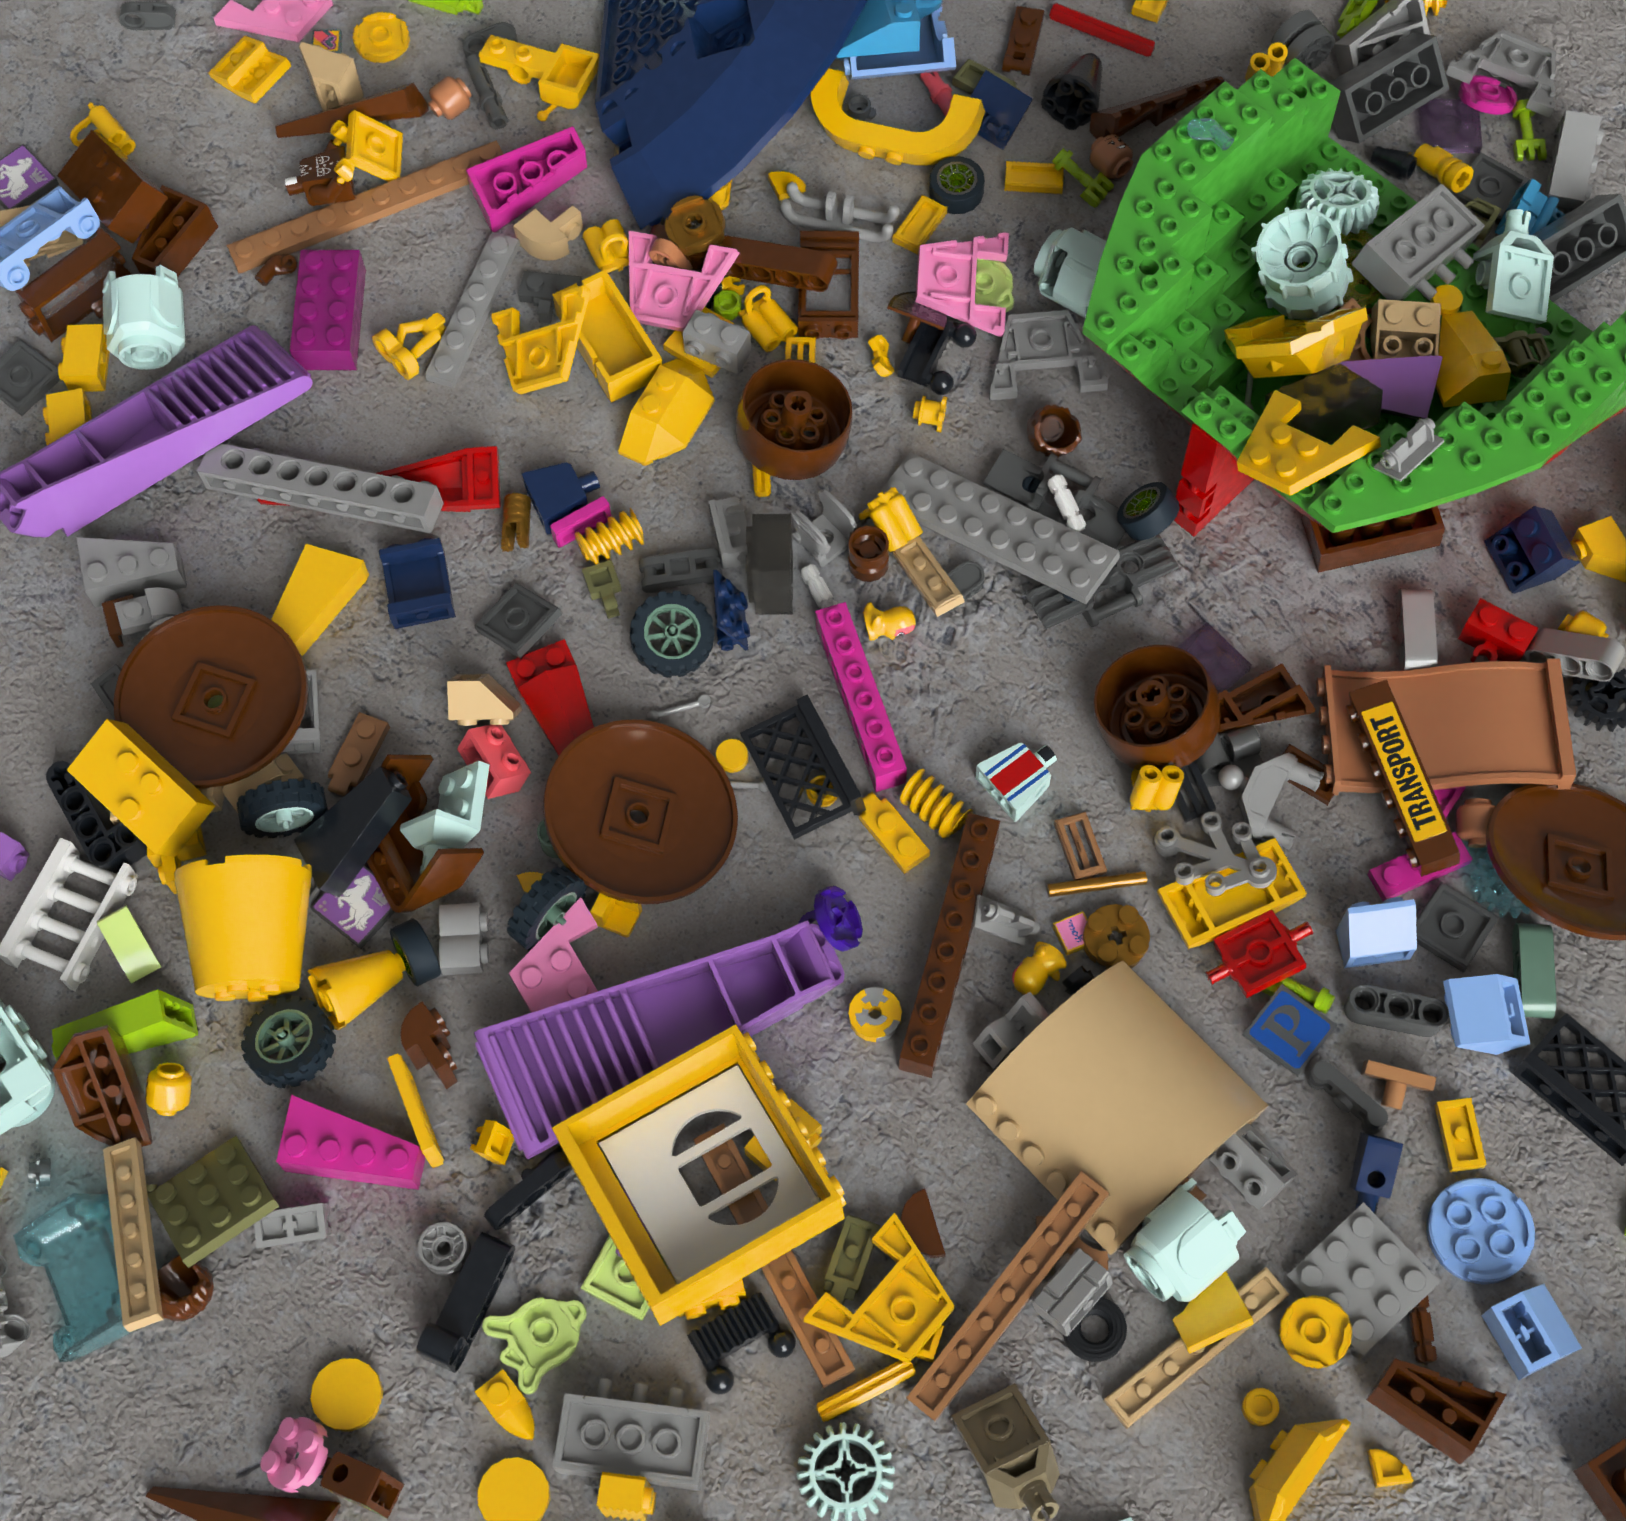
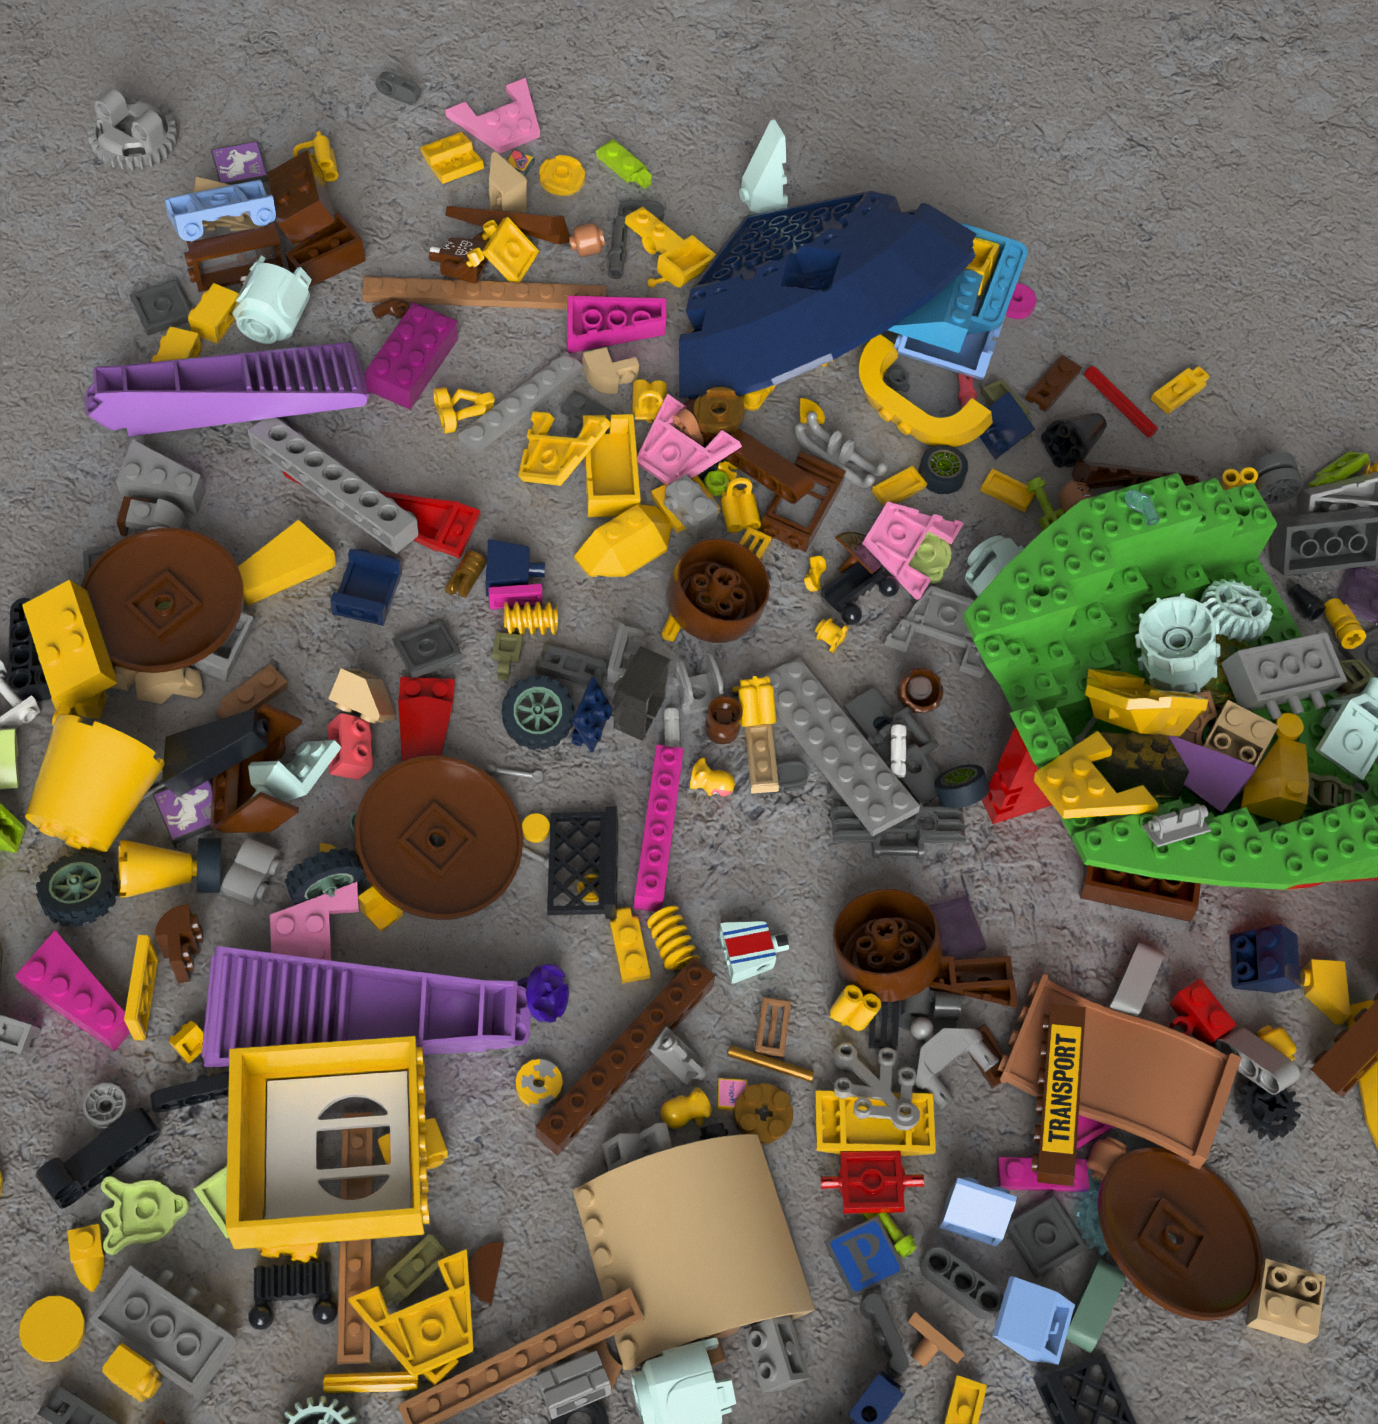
camera: 15 degrees right, 5 degrees down
black wheel [236,779,328,838] -> none

